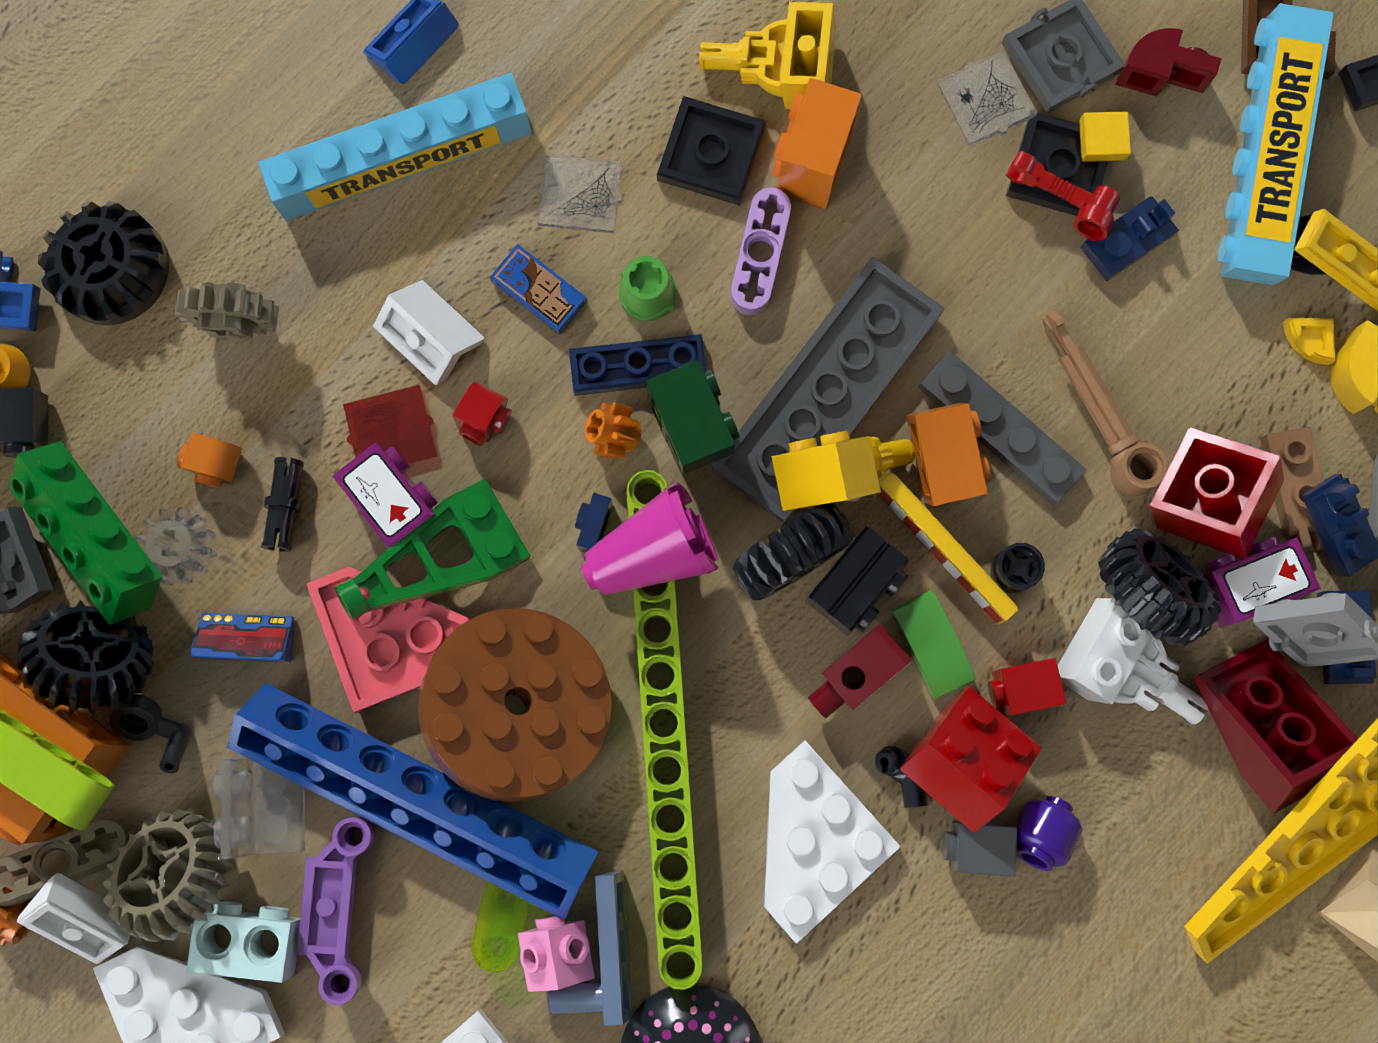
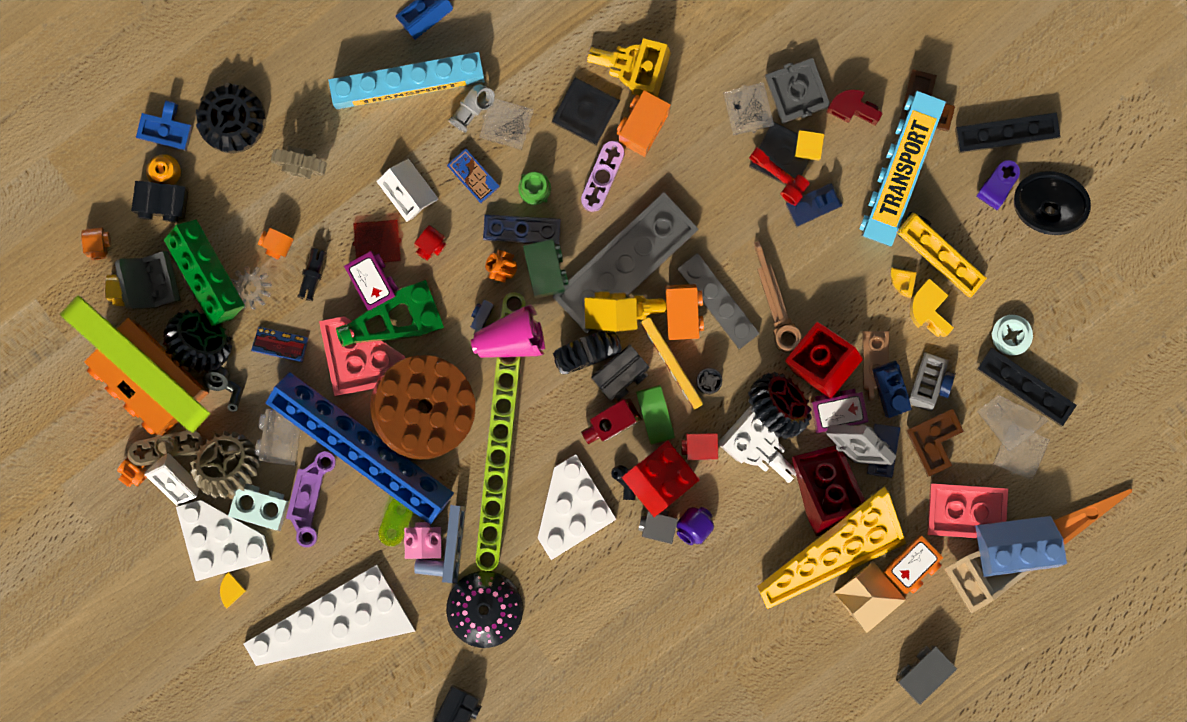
camera: 10 degrees right, 5 degrees up
none -> light grey connector [448,85,495,133]

